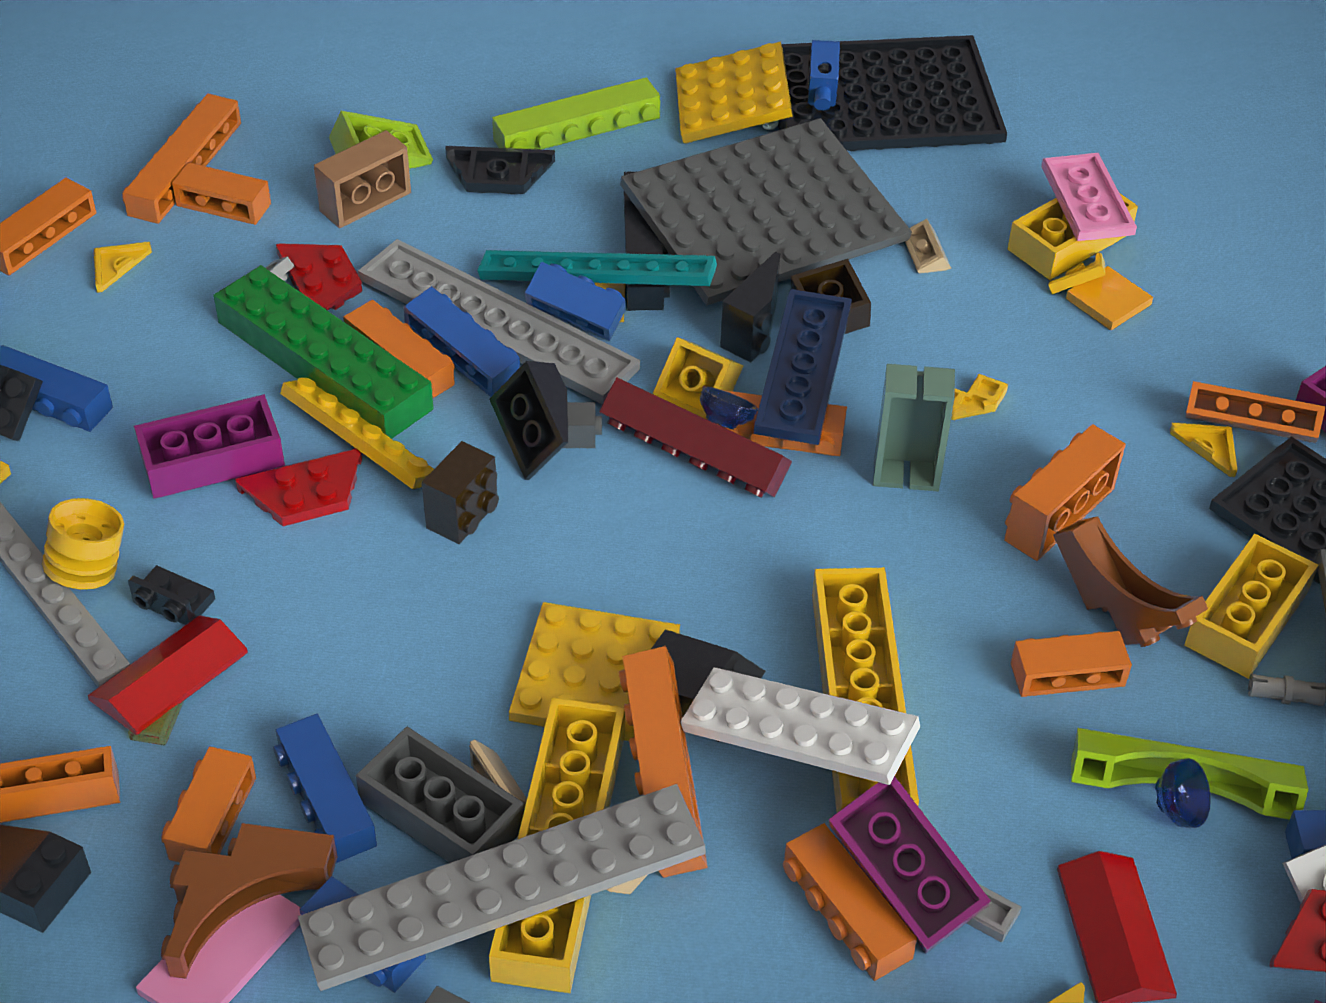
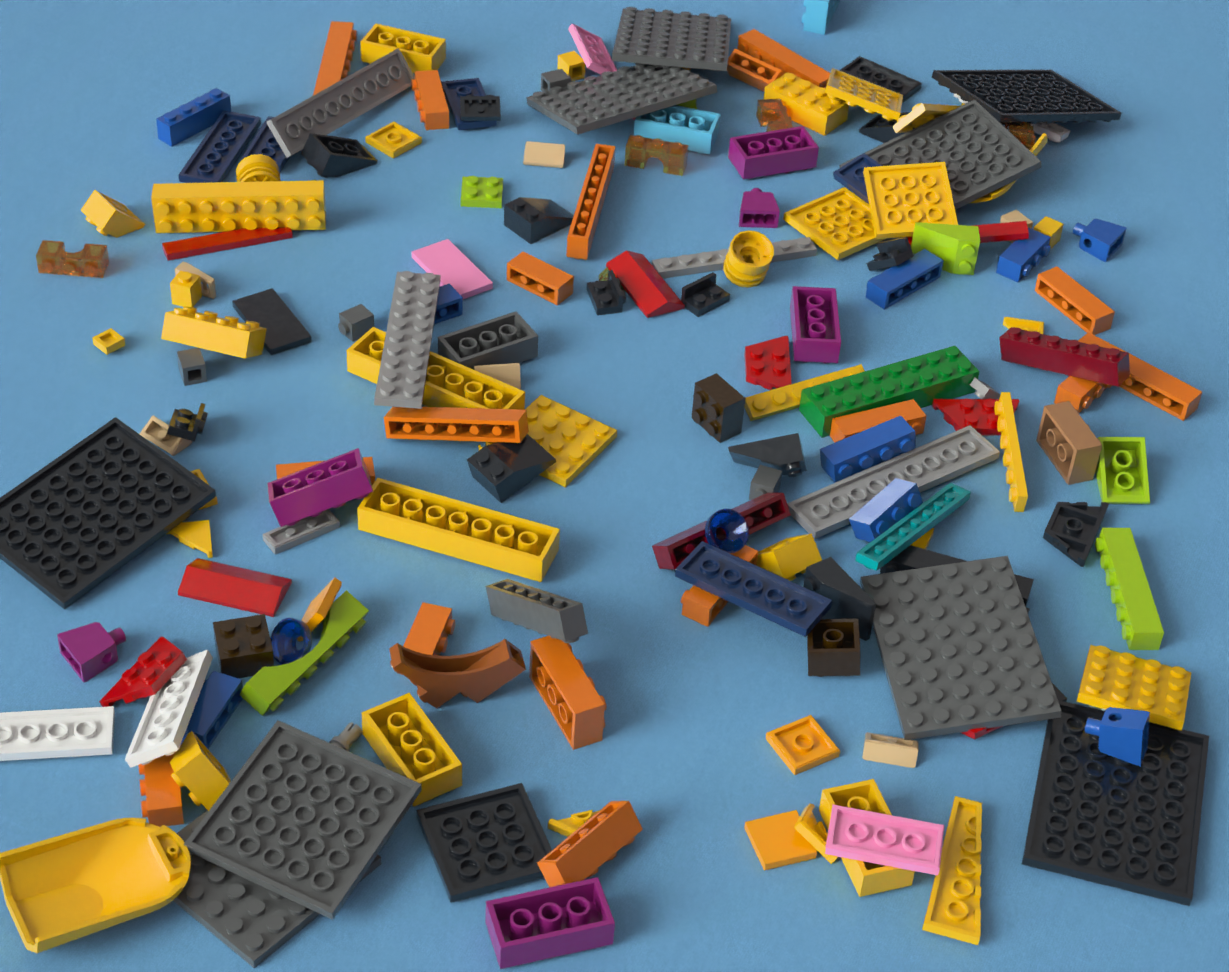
camera: 110 degrees right, 5 degrees down
dark orange arch [161,823,337,979] -> none
blue brick [273,713,377,863] -> none
white plate [680,667,920,785] -> none
sand green piece [873,364,955,492] -> none
yellow tile [951,374,1008,420] -> none
none -> dark brown brick [213,614,274,678]
none -> light orange tile [293,577,342,642]
none -> dark grey brick [486,579,588,643]
none -> black bracket [586,270,626,315]
none -> light orange tile [766,715,840,775]
none -> yellow wing [922,796,982,945]
none -> yellow plate [994,392,1028,512]
none -> dark red brick [999,327,1130,387]

